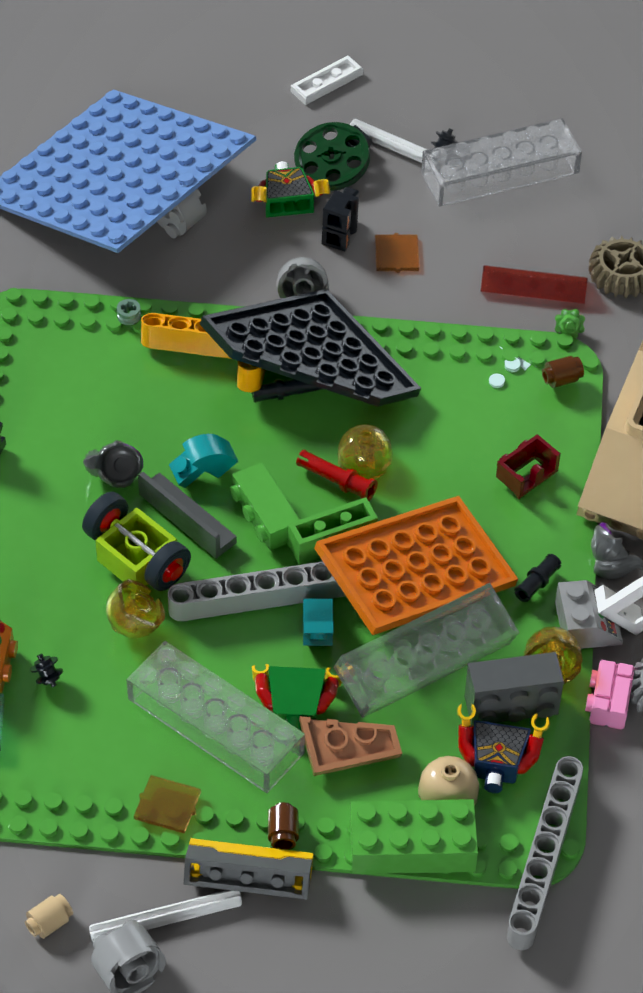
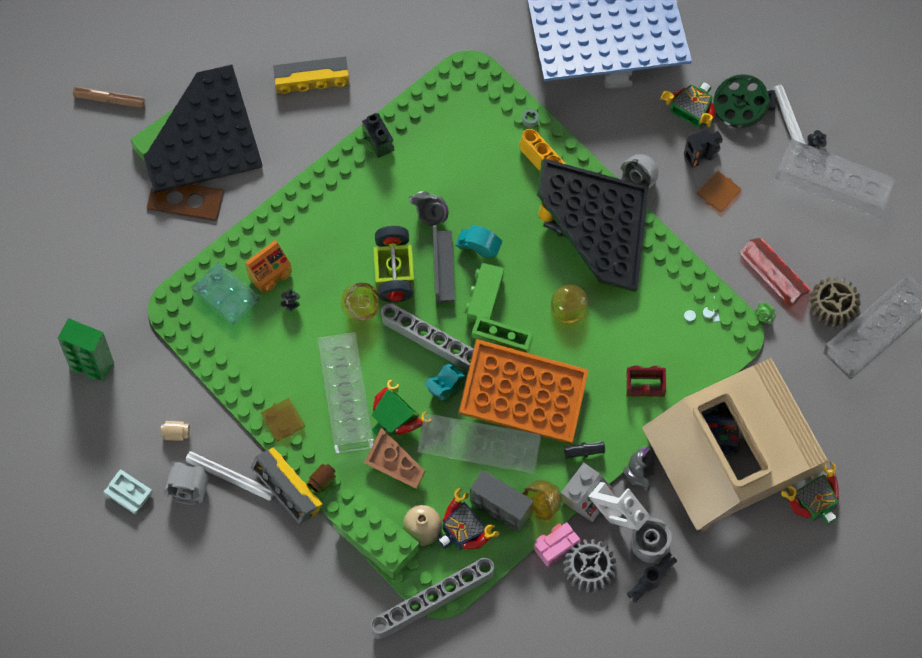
camera: 45 degrees right, 15 degrees up
white tile [290,56,363,105] -> none
red pin [296,449,378,501] -> none
reddish brown brick [542,356,584,388] -> none

